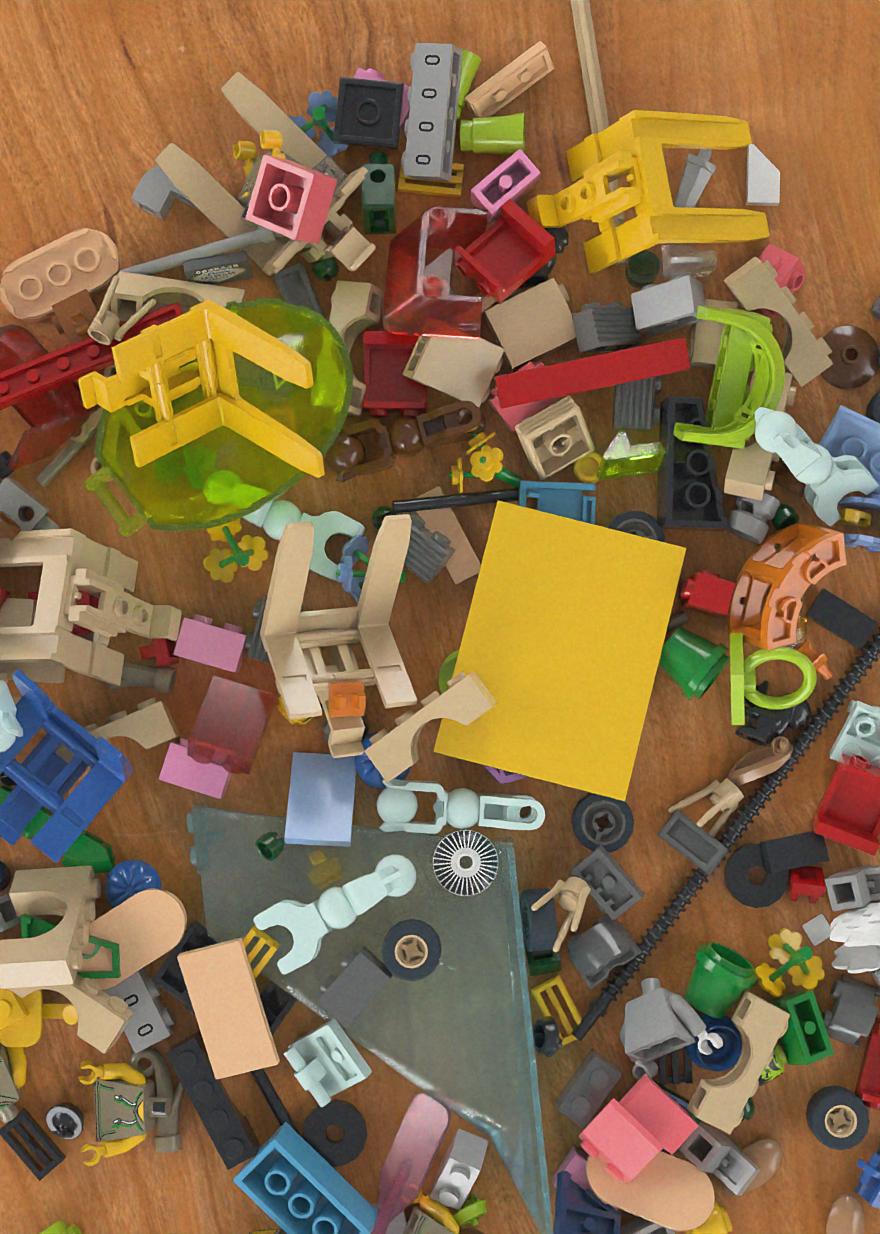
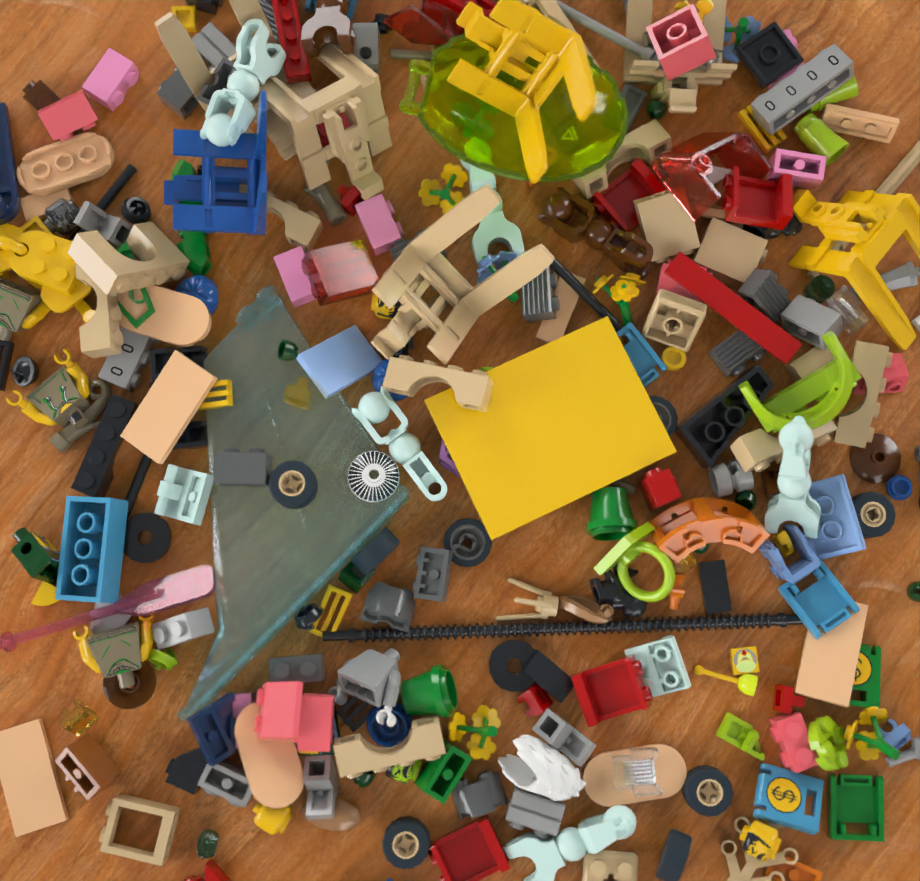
camera: 50 degrees right, 5 degrees down
dark grey tile [183,251,252,285] -> none
light aqua piece [253,854,416,974] -> none
orange tile [328,681,366,718] -> none
dark green torso [362,152,396,235] -> none
tan plant [531,877,591,952] -> none
clear neon green slope [596,427,665,480] -> none
dark grey tile [658,810,730,876] -> none
white sticker [802,914,832,946] -> none

